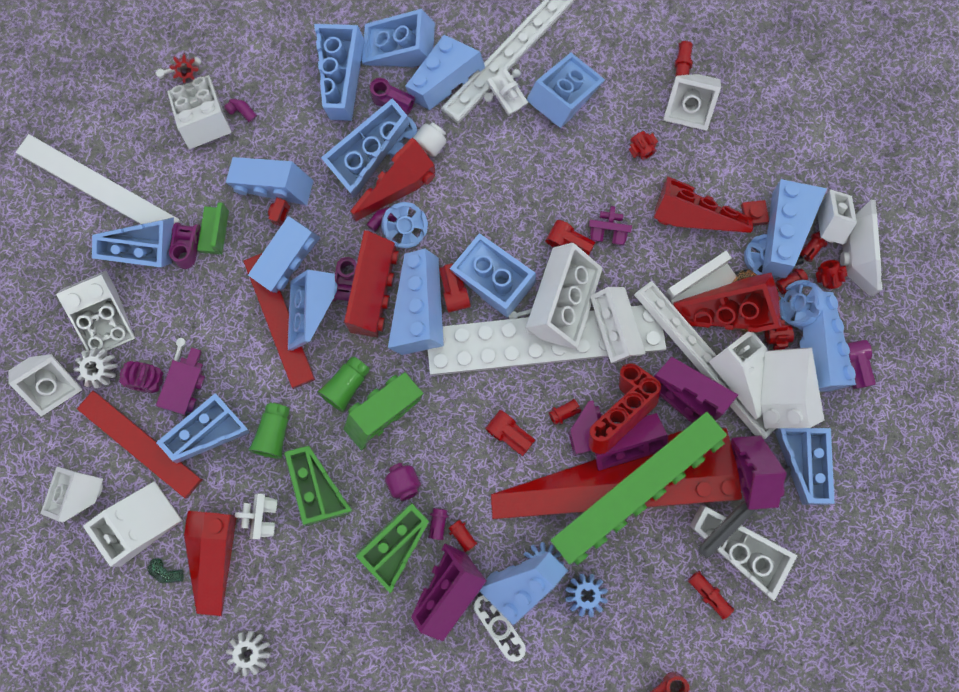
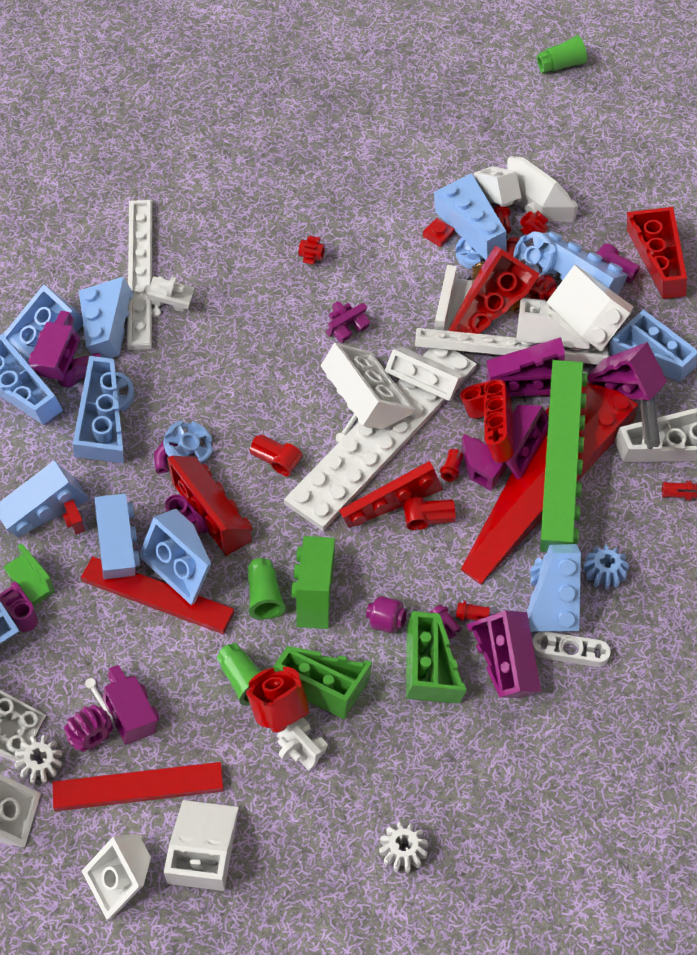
camera: 45 degrees left, 20 degrees down
clear green arm [147,558,184,583] -> none
light blue wedge [156,393,249,464] -> none
red wedge [184,511,237,616] -> none
red wedge [350,137,435,221] -> none
light blue wedge [388,249,444,355] -> none
white head [413,123,446,157] -> none
light blue slope [450,233,536,318] -> none
light blue slope [526,53,605,128] -> none
red piece [545,220,596,256] -> none
red wedge [654,176,753,233] -> none
white slope [663,74,721,131] -> none
red pin [674,41,693,81] -> none
none -> magenta hinge [28,310,80,380]
none -> red brick [246,667,309,733]
none -> red wing [339,461,443,528]
none -> red wedge [627,207,687,299]

